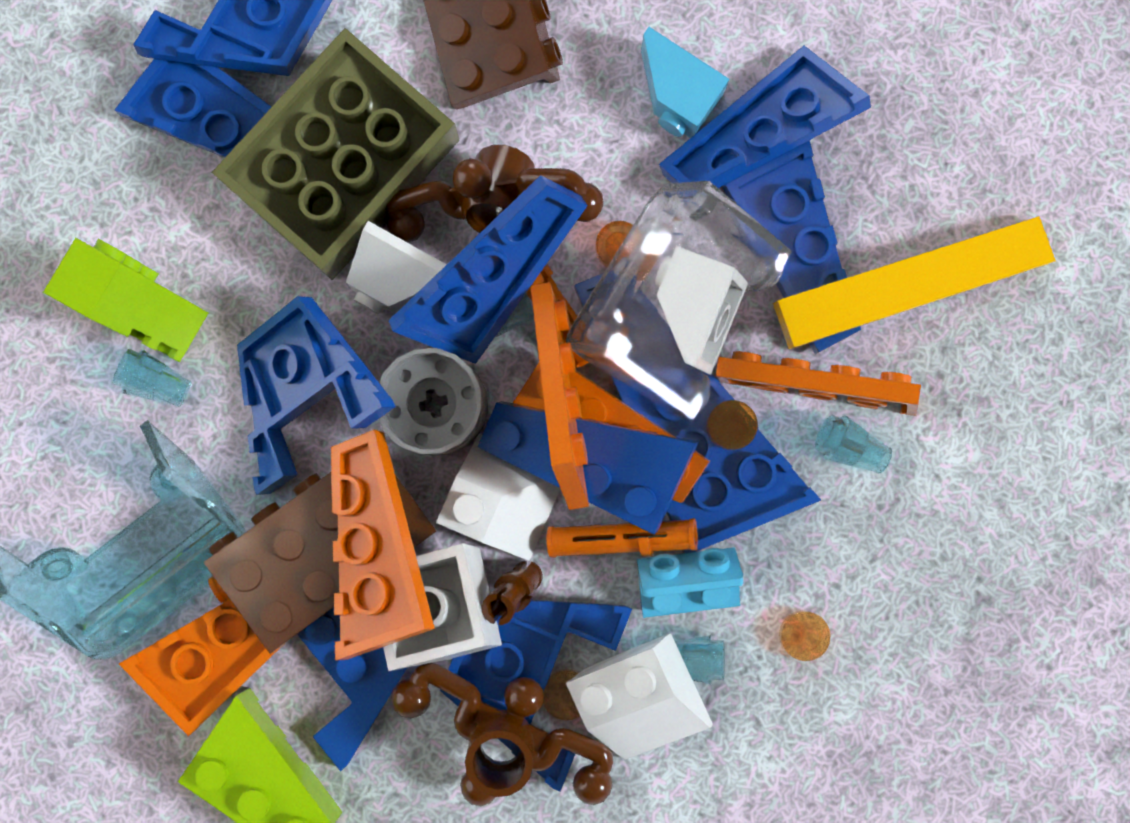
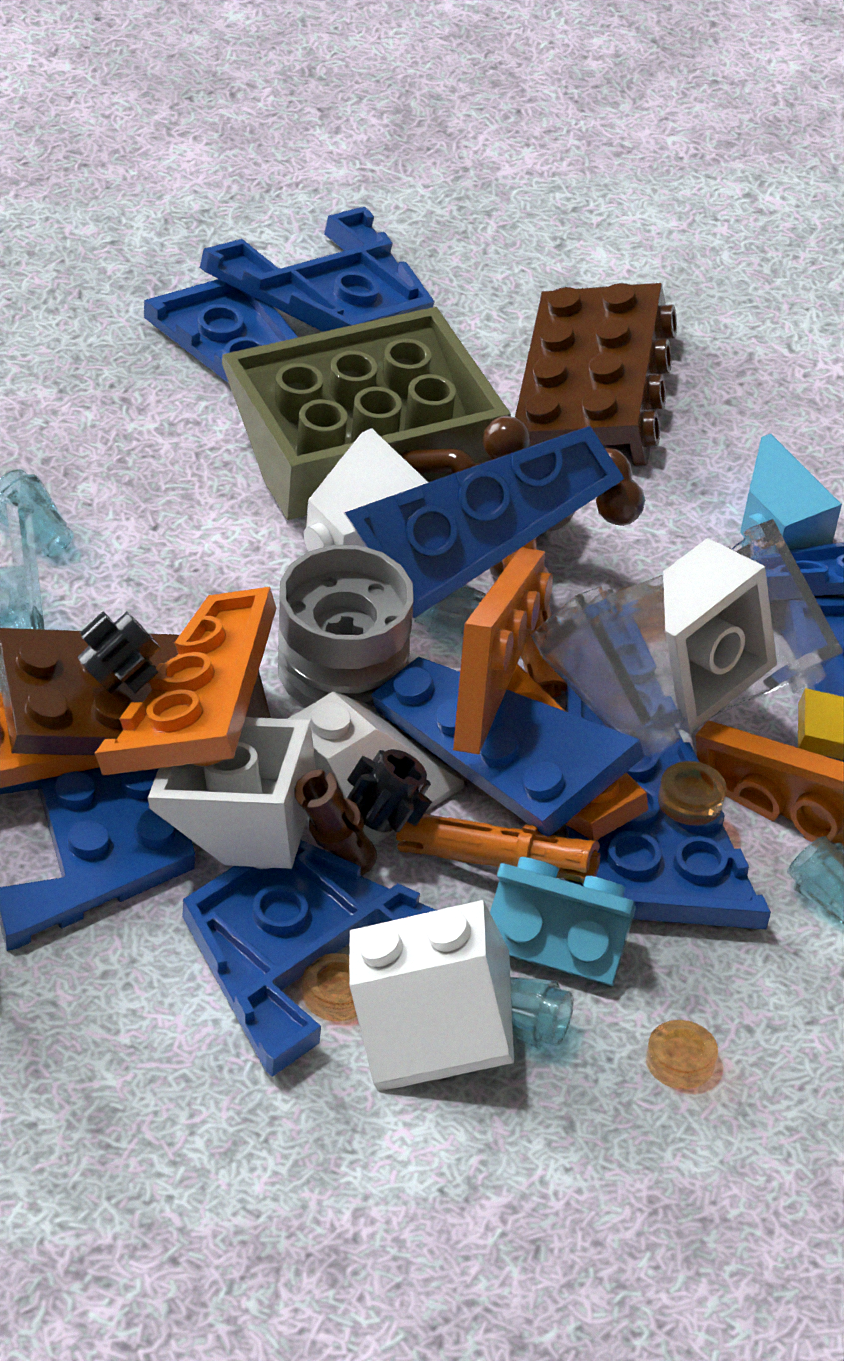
camera: 20 degrees right, 40 degrees down
lime wedge [43,237,209,362] -> none
blue wing [237,296,395,495] -> none
reddish brown wheel [391,663,614,807] -> none
none -> black gear [77,611,161,694]
none -> black gear [347,749,432,832]

